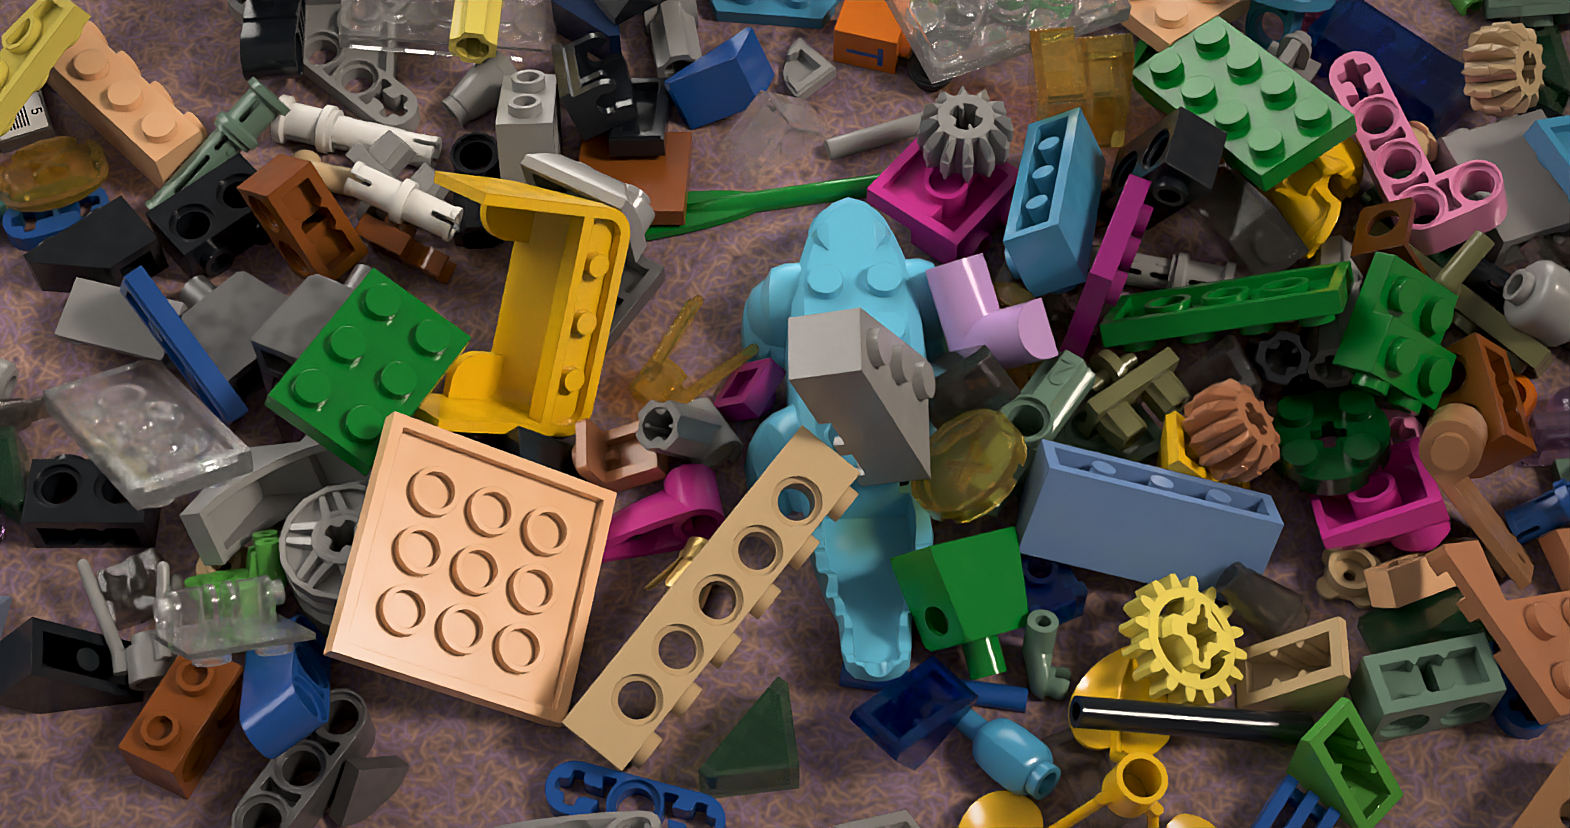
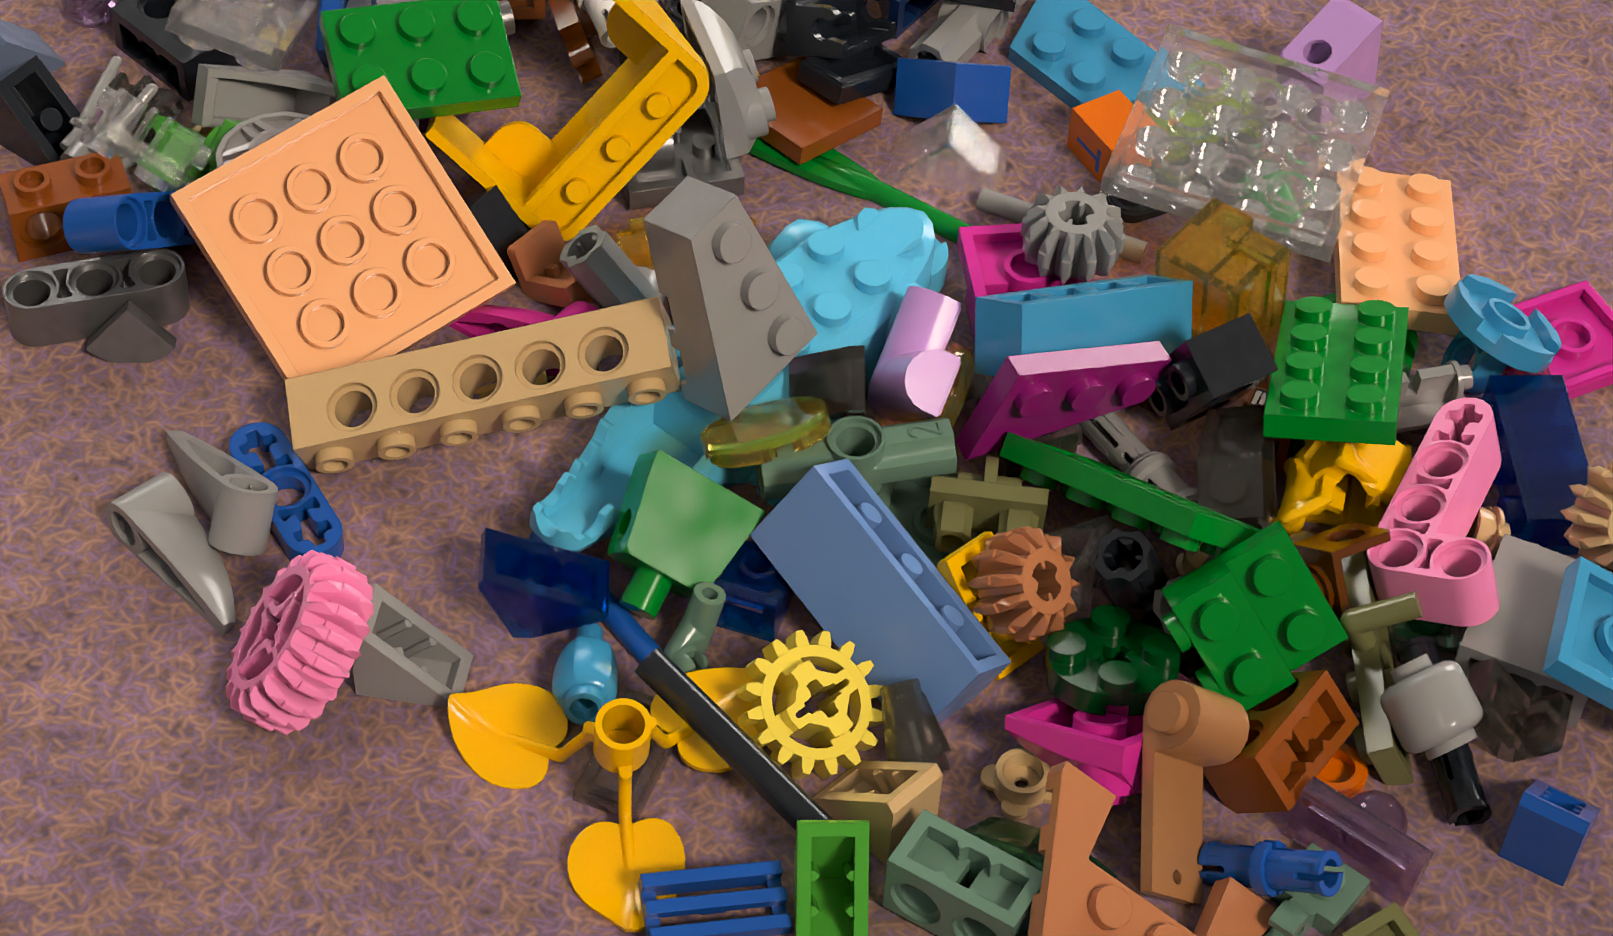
camera: 40 degrees right, 10 degrees down
clear green slope [698,676,800,799] -> none
light grey tile [783,38,836,105] -> none
light nougat piece [1363,537,1477,609] -> none

